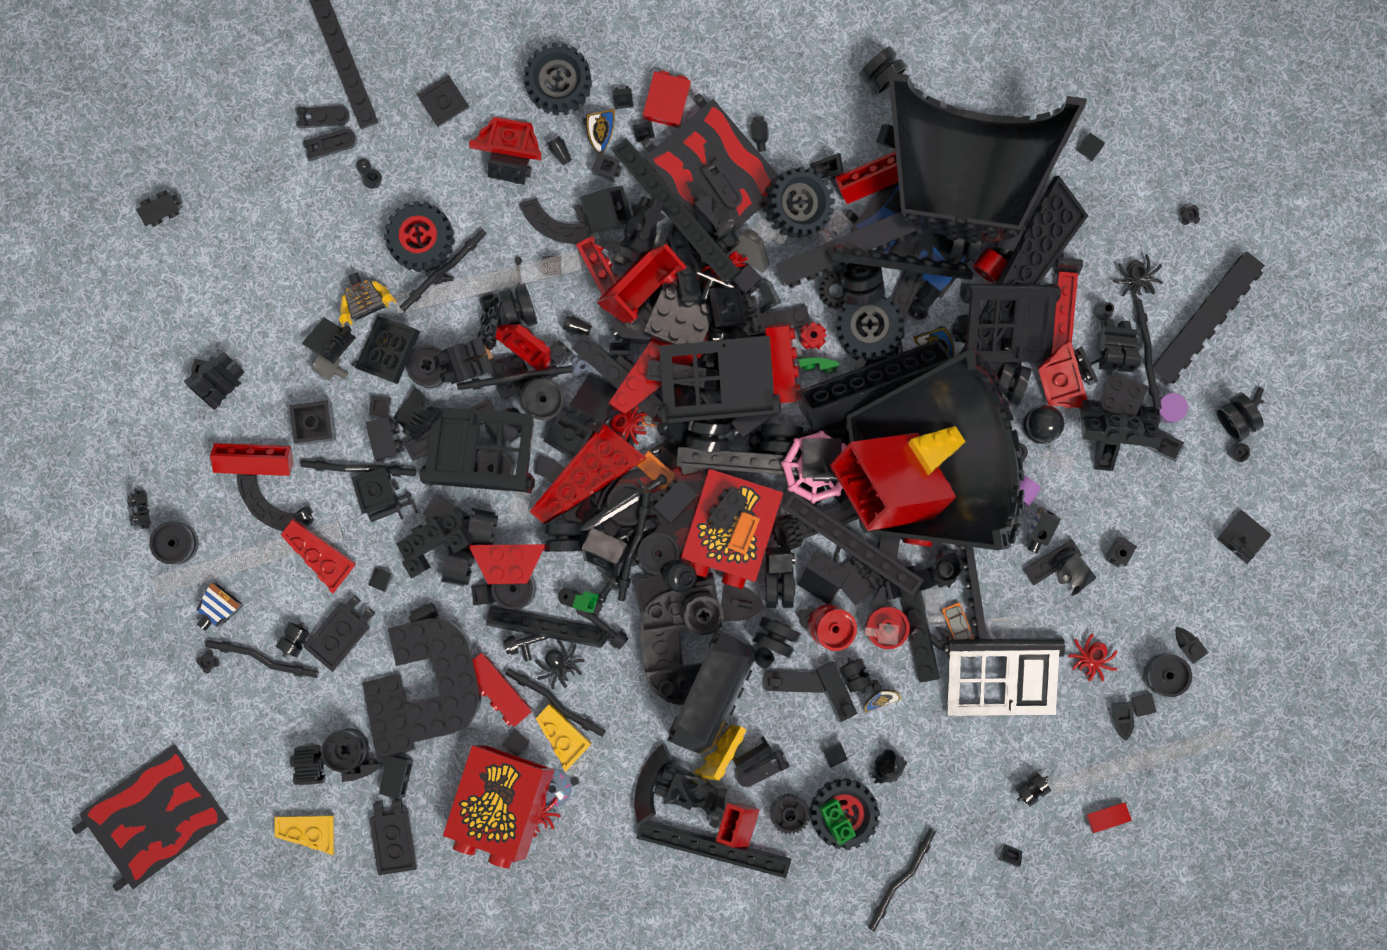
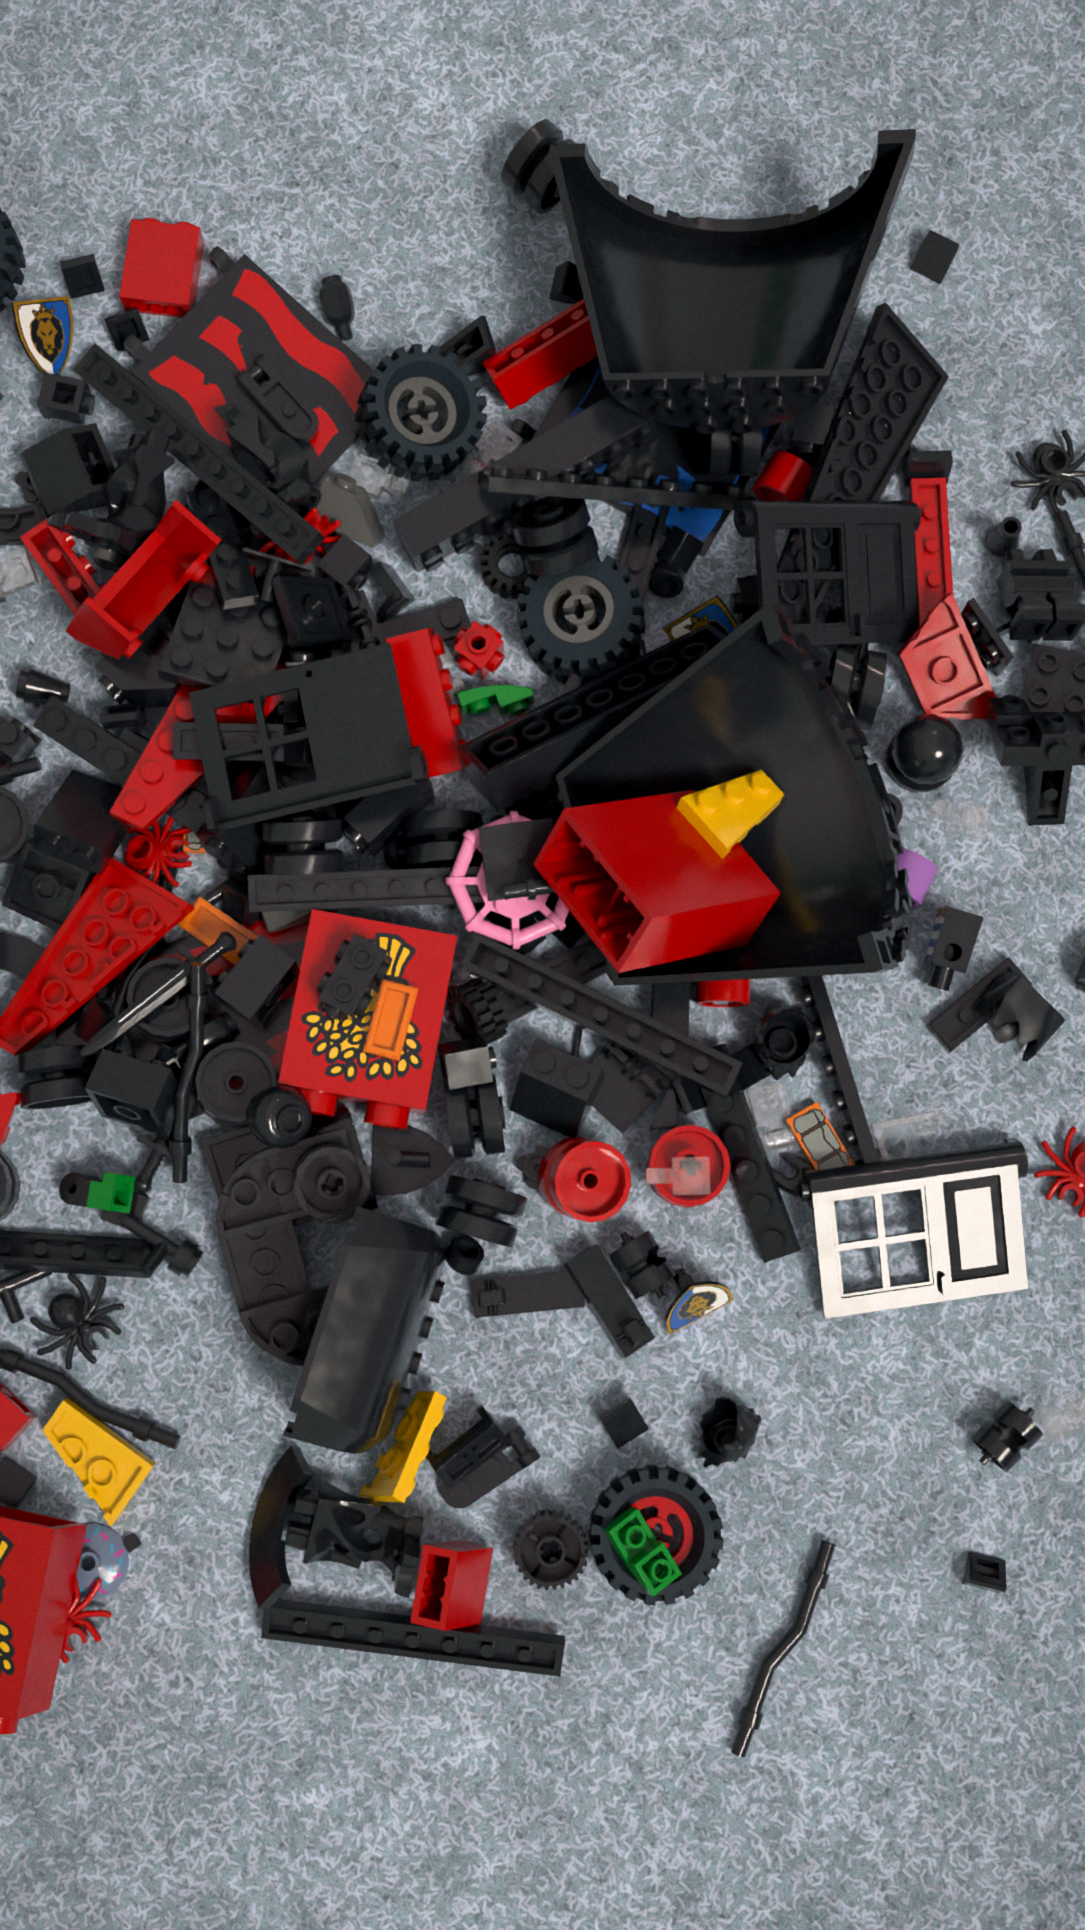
camera: 10 degrees left, 5 degrees down
sand blue plate [572,357,592,376] -> none

